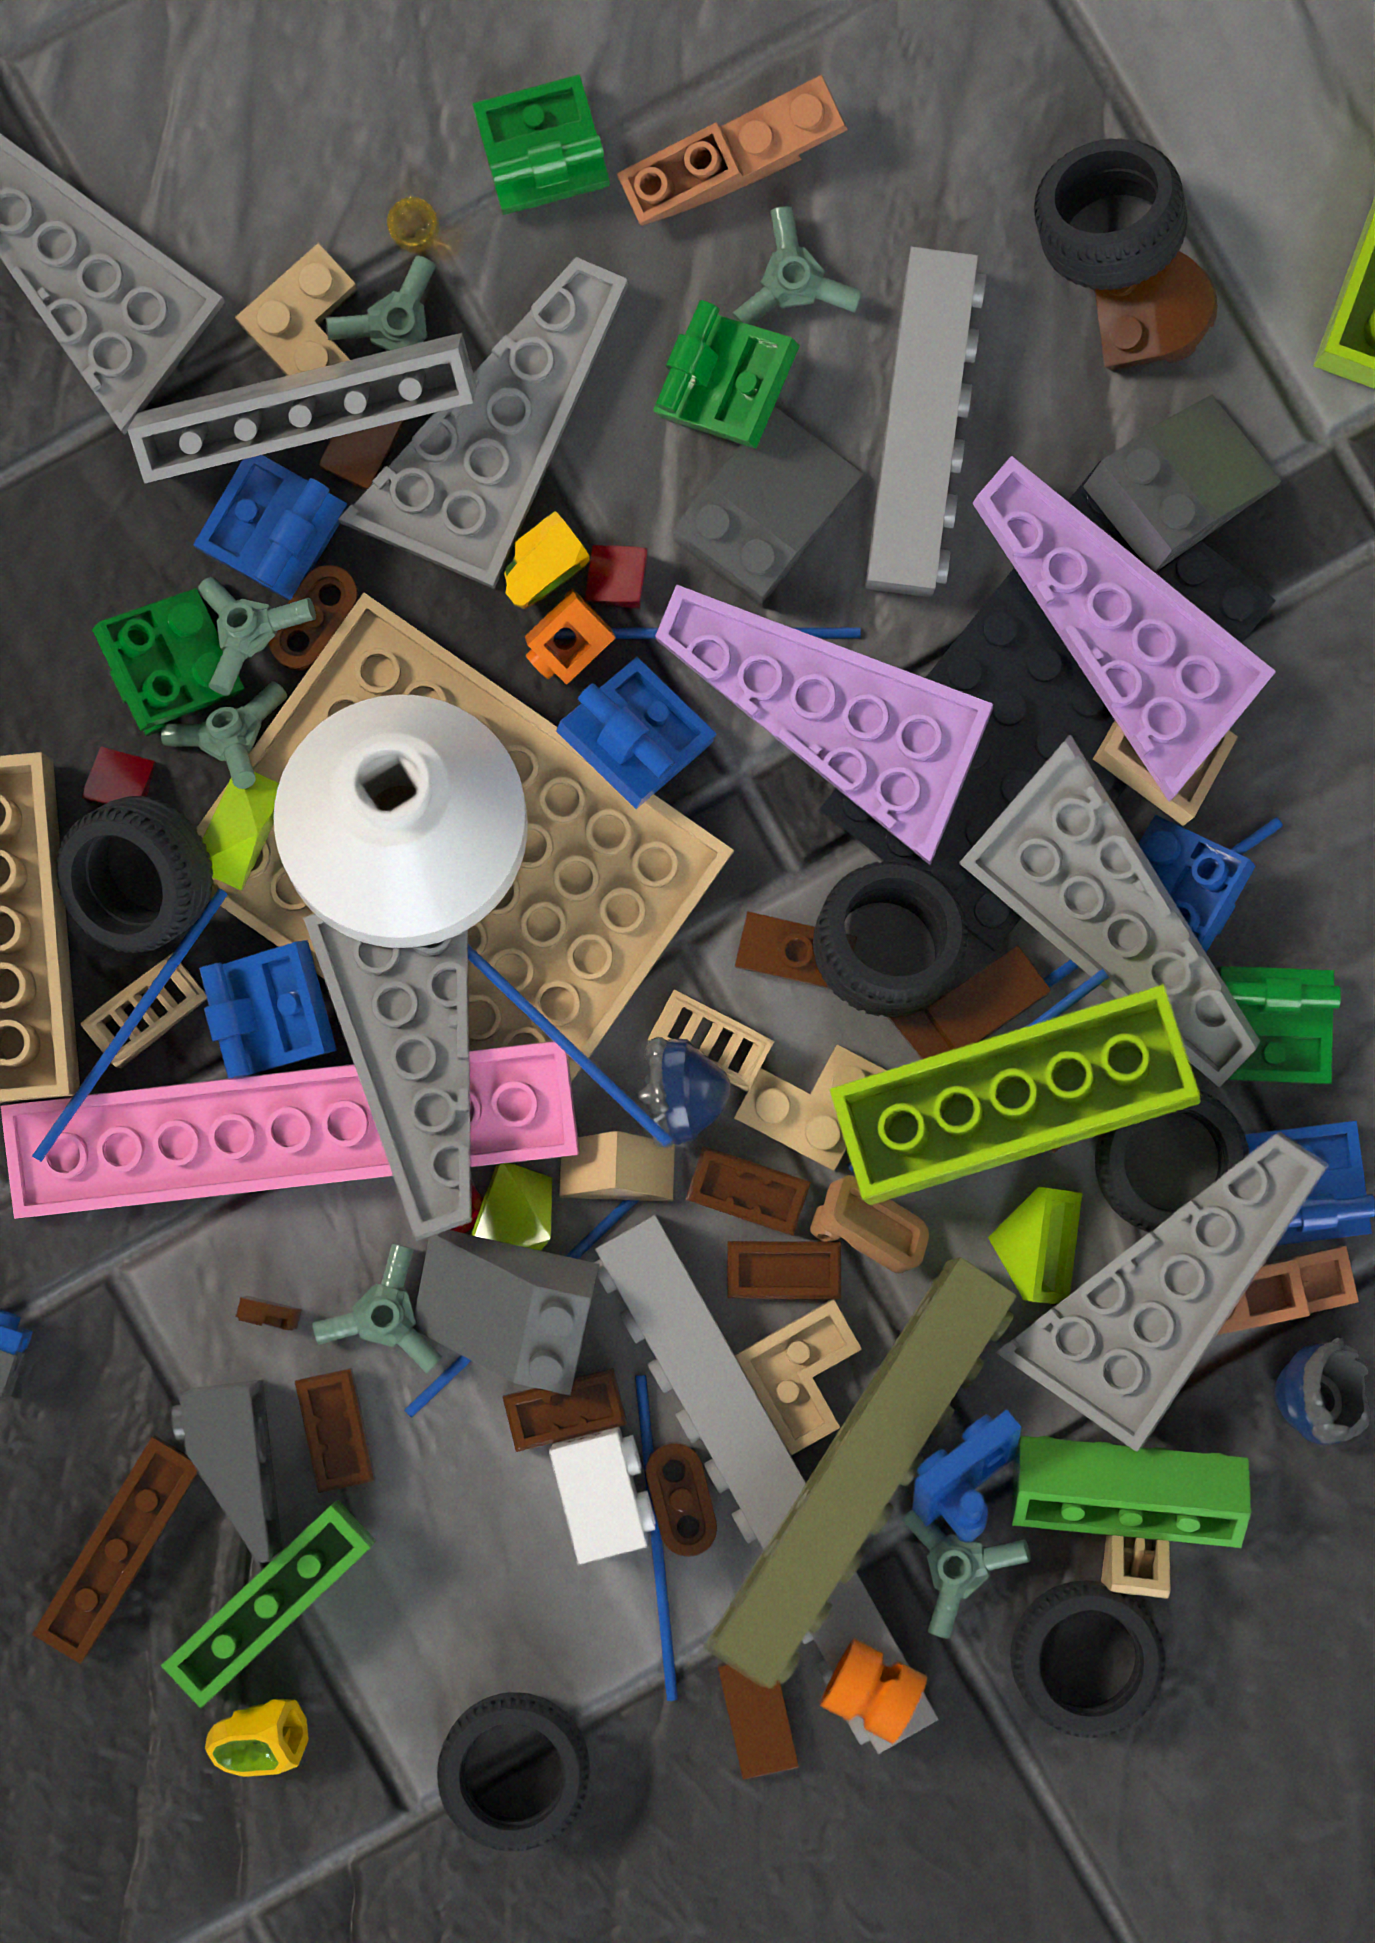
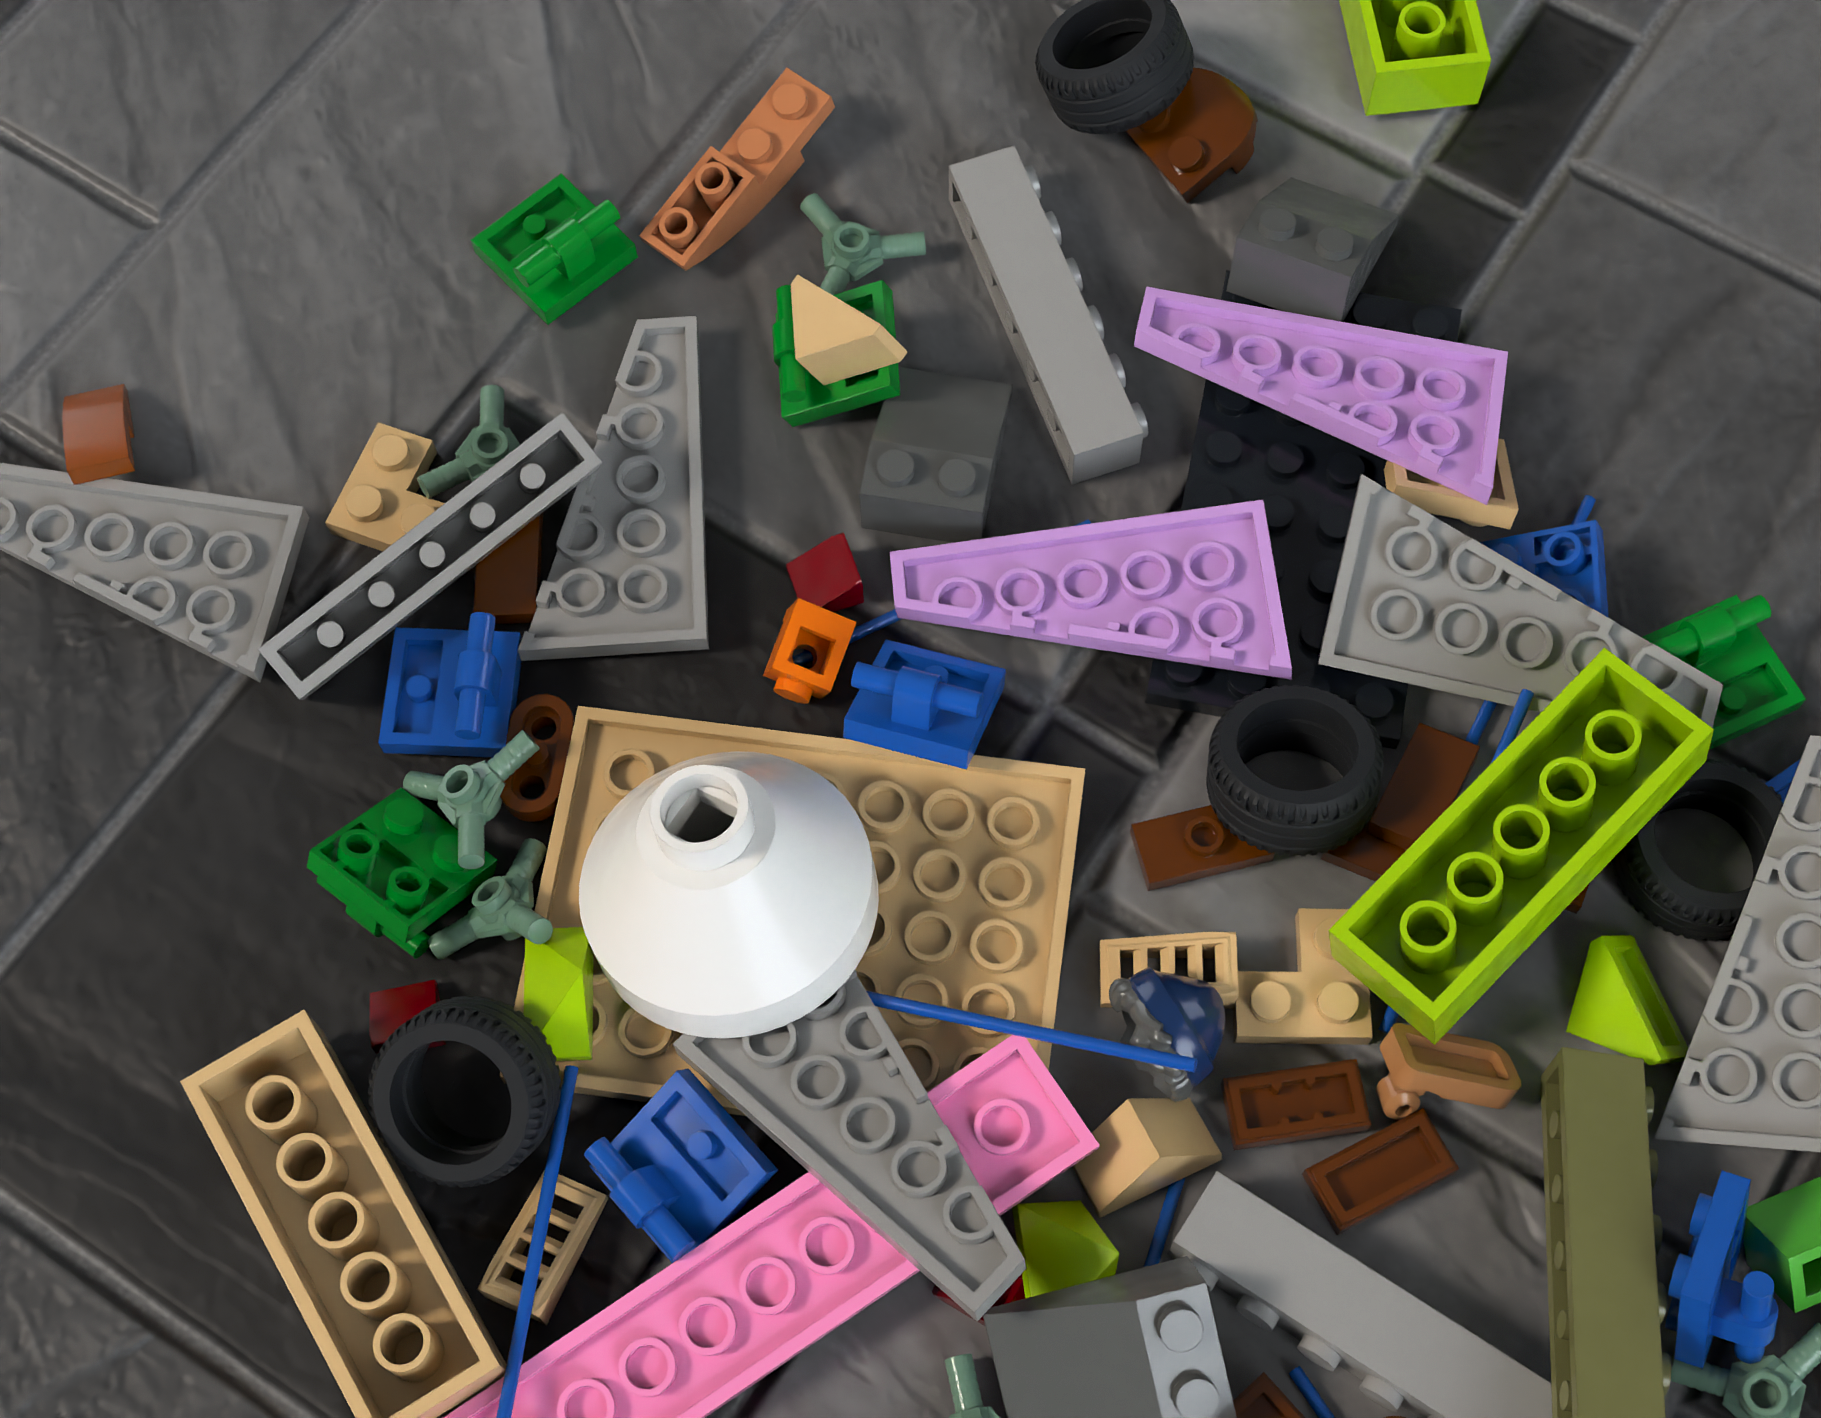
camera: 25 degrees left, 20 degrees down
clear yellow bush [387,197,440,252] -> none
yellow rock [504,511,590,609] -> none
tan plate [735,1299,862,1455] -> none
none -> dark orange slope [62,384,135,485]
none -> tan slope [791,275,907,386]

